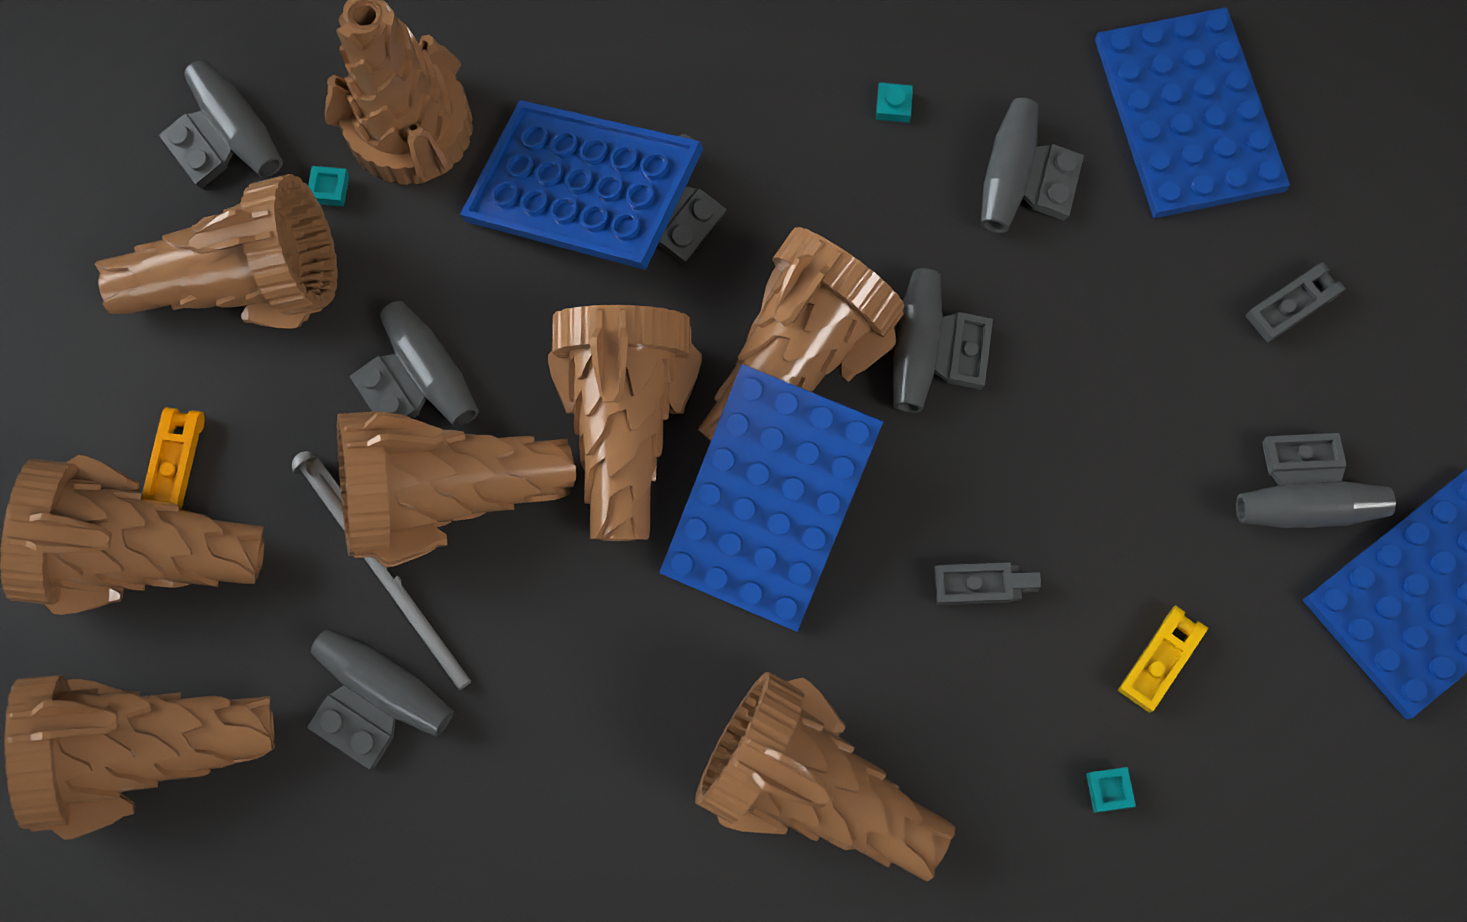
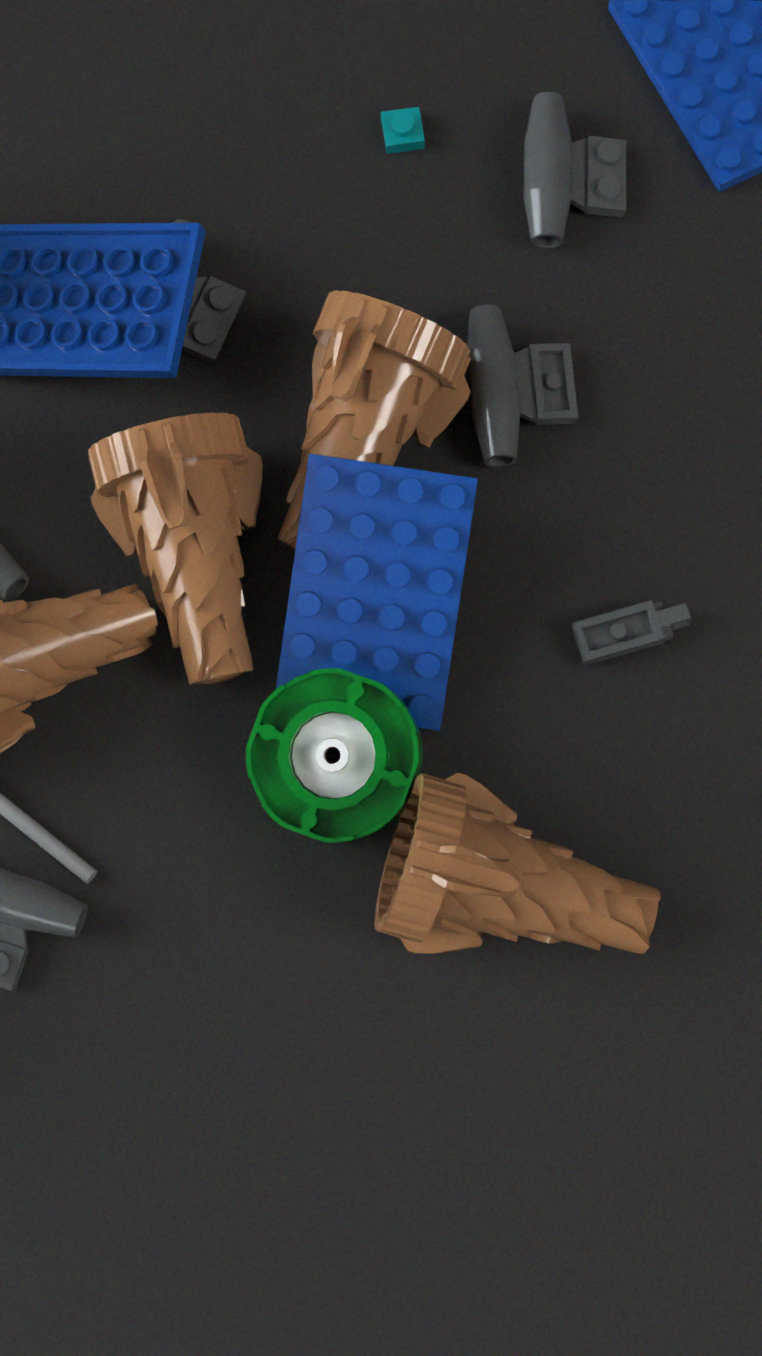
camera: 10 degrees left, 0 degrees up
none -> green piece [246,668,423,843]

